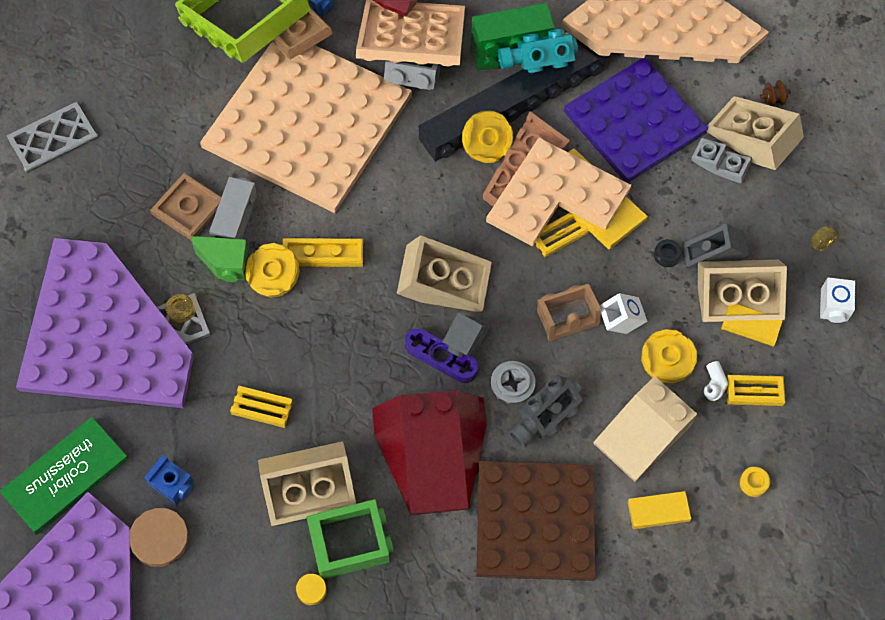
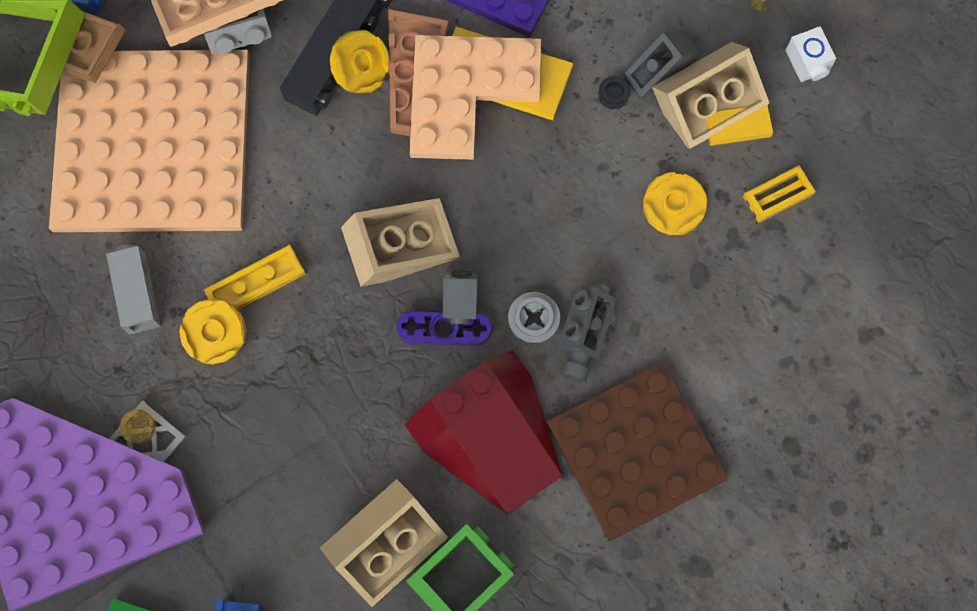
camera: 25 degrees left, 10 degrees up
medium nougat tile [150,173,221,240] -> none
bright green slope [191,236,249,282] -> none
yellow tile [230,386,293,428] -> none
yellow tile [535,212,589,258] -> none
medium nougat window [537,283,601,342] -> none
tan slope [593,376,697,482] -> none
white brick [600,293,648,334] -> none
yellow tile [627,491,691,529] -> none
white arm [704,361,728,401] -> none
yellow tile [739,467,770,497] -> none

